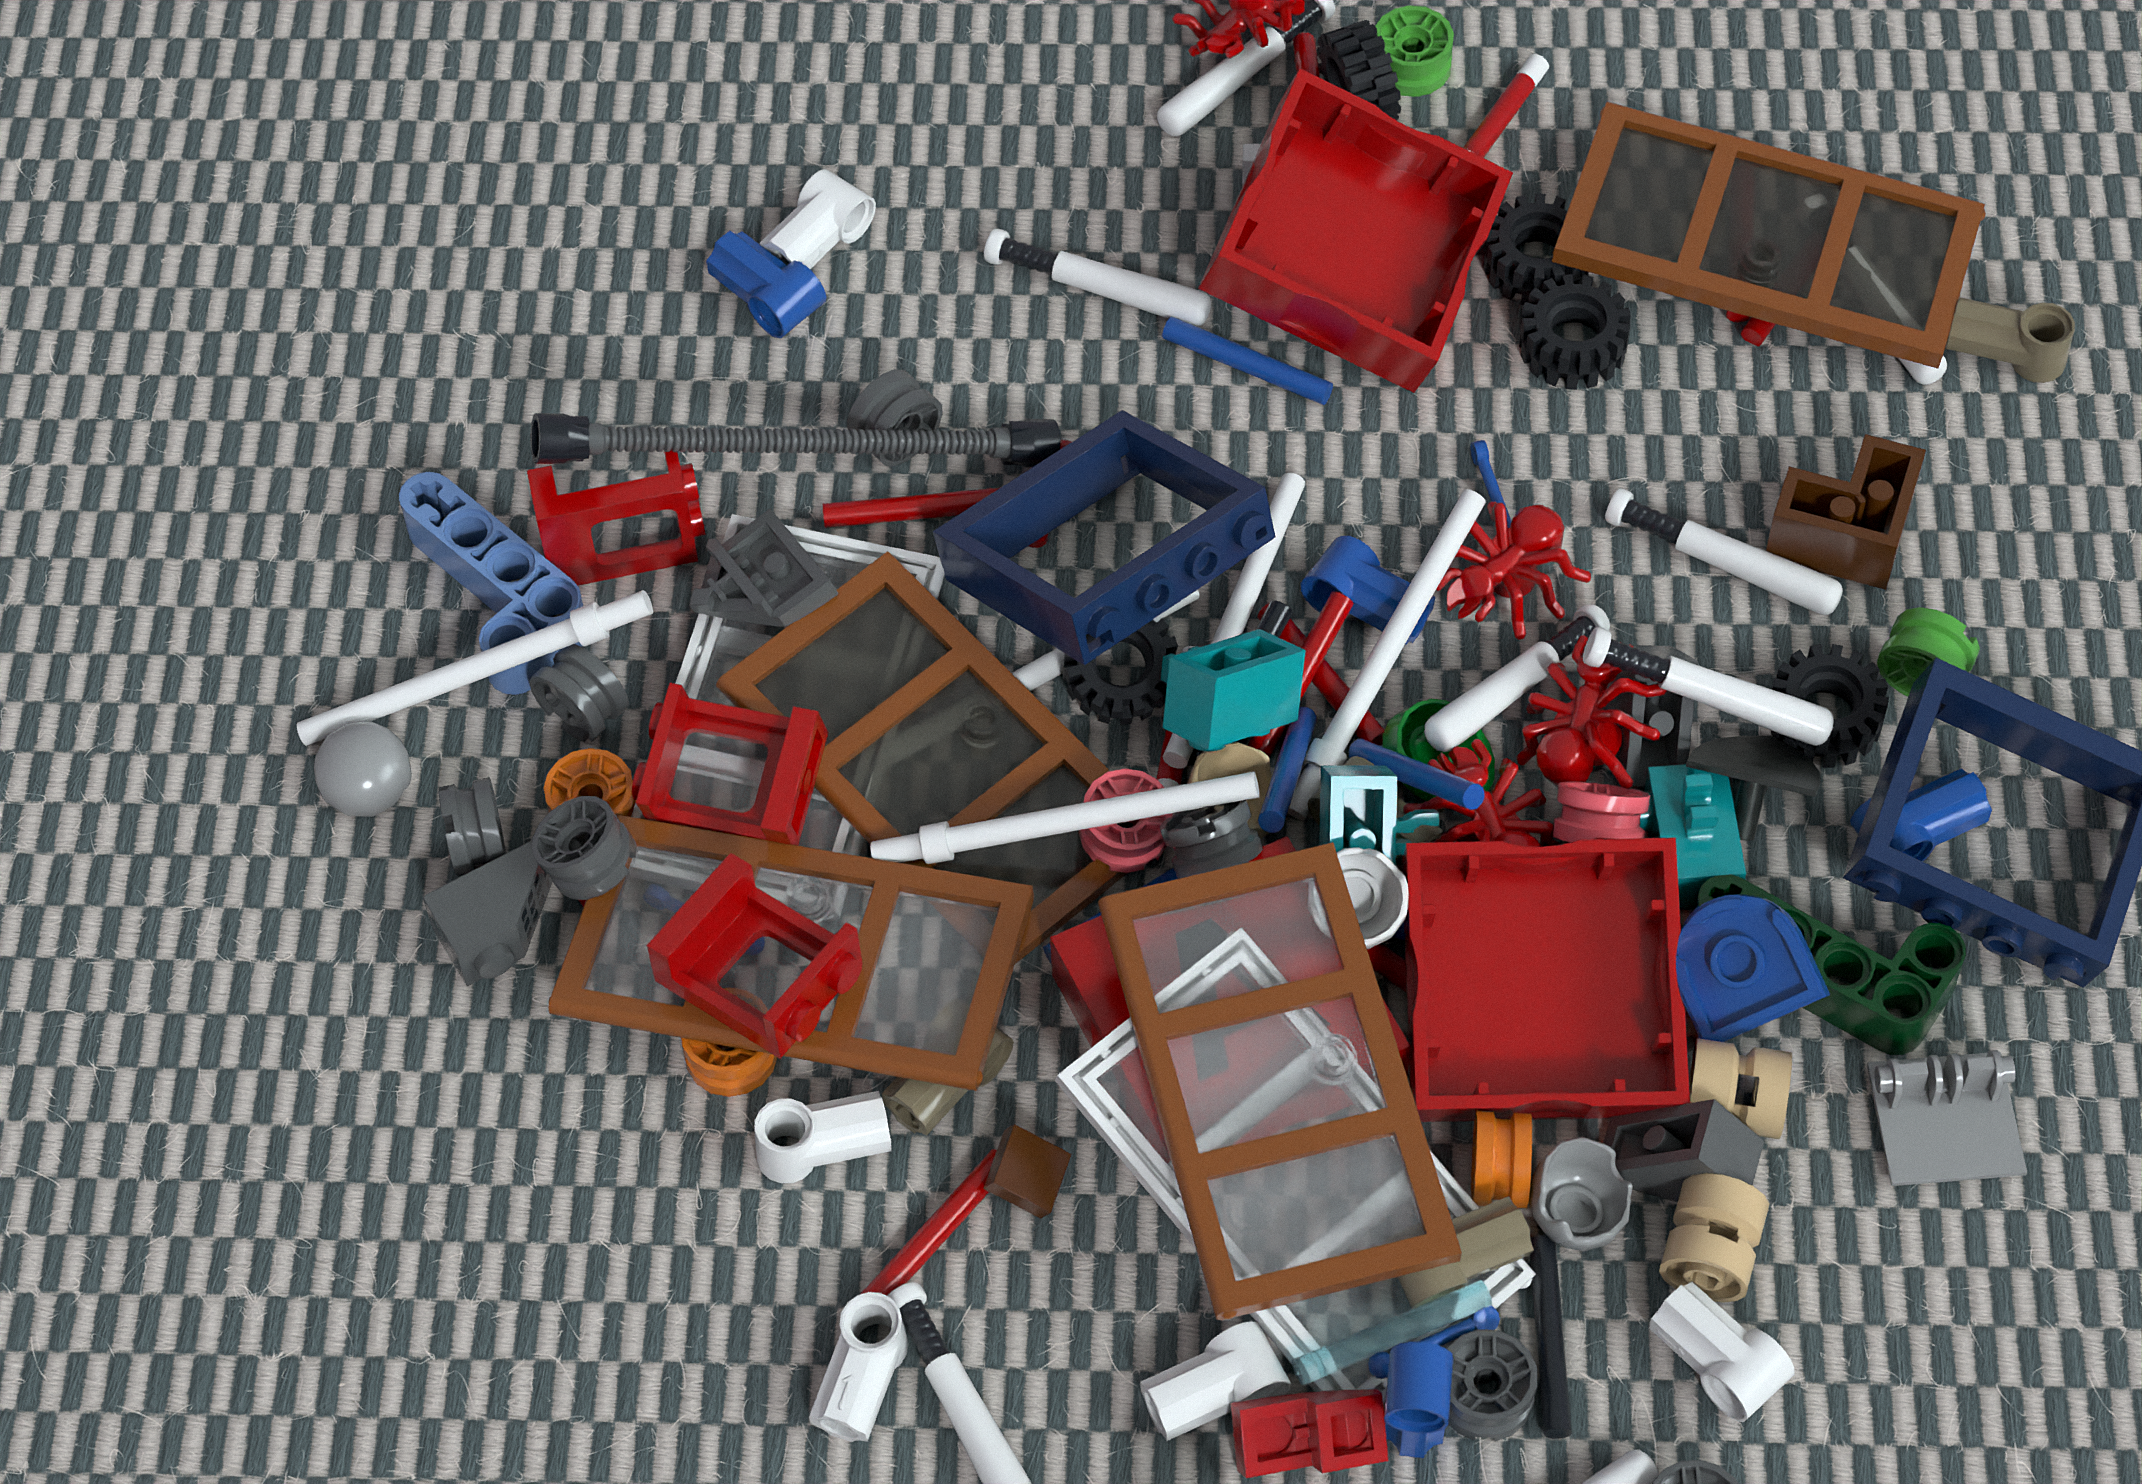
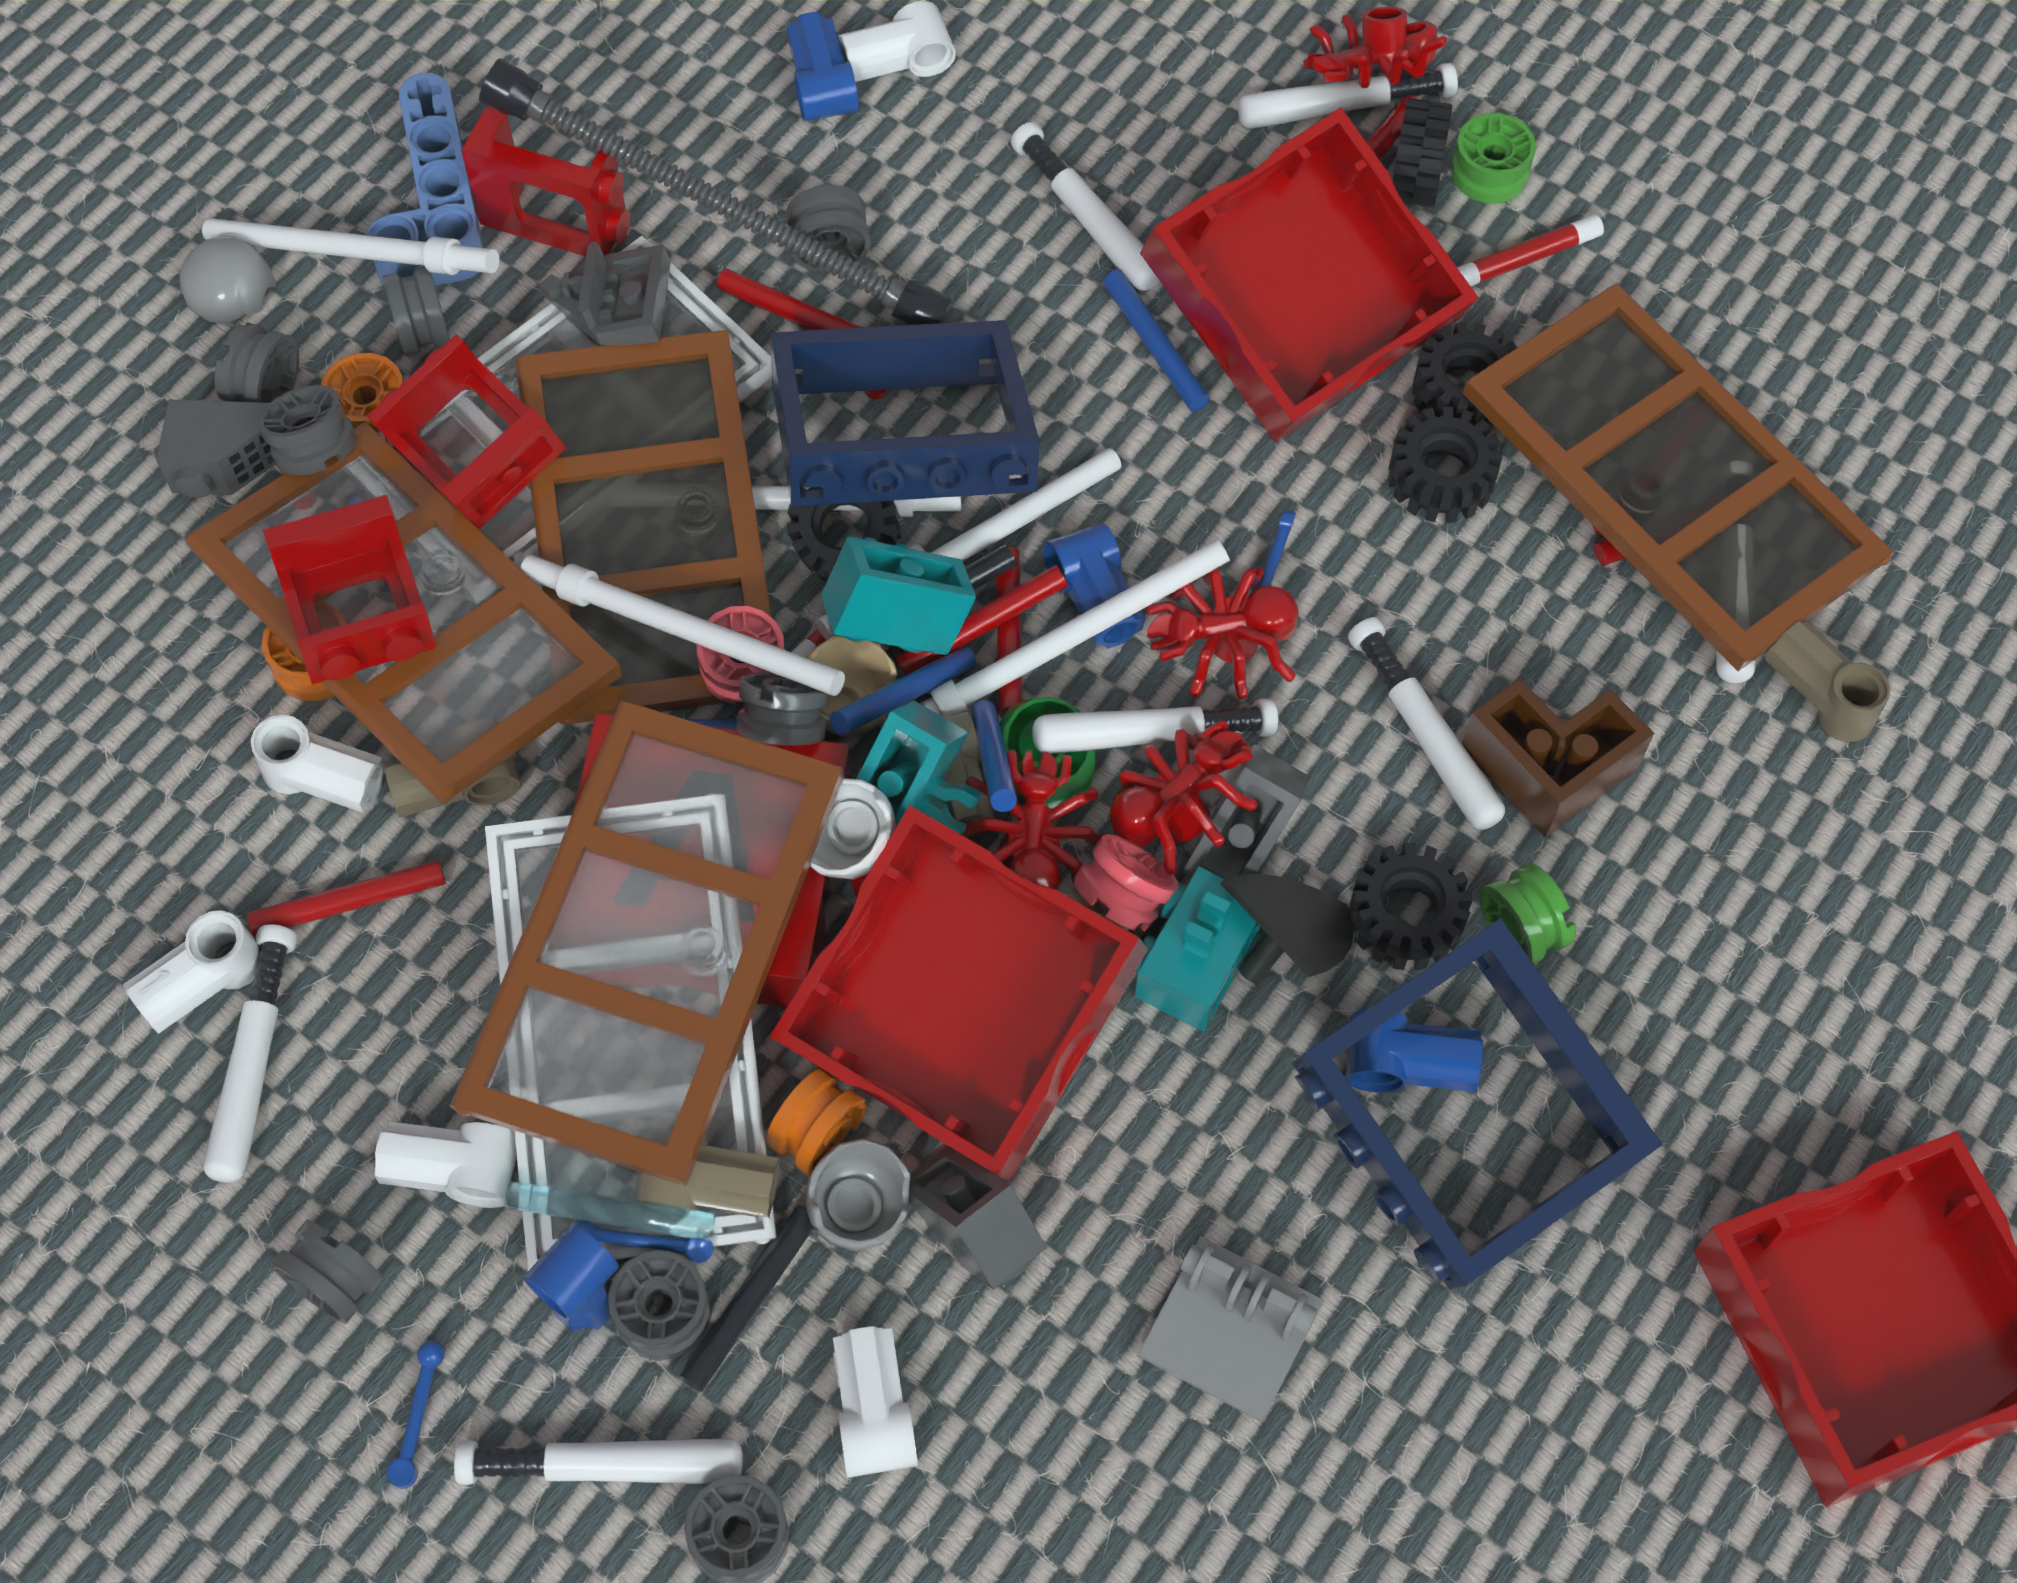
camera: 30 degrees right, 5 degrees up
reddish brown tile [983,1124,1071,1219] -> none
red slope [1231,1389,1388,1478] -> none
white piece [1583,627,1834,746] -> none
tan wheel [1659,1173,1769,1303] -> none
blue tile [1676,894,1830,1042] -> none
tan wheel [1689,1038,1792,1140] -> none
dark green beam [1695,874,1966,1055] -> none

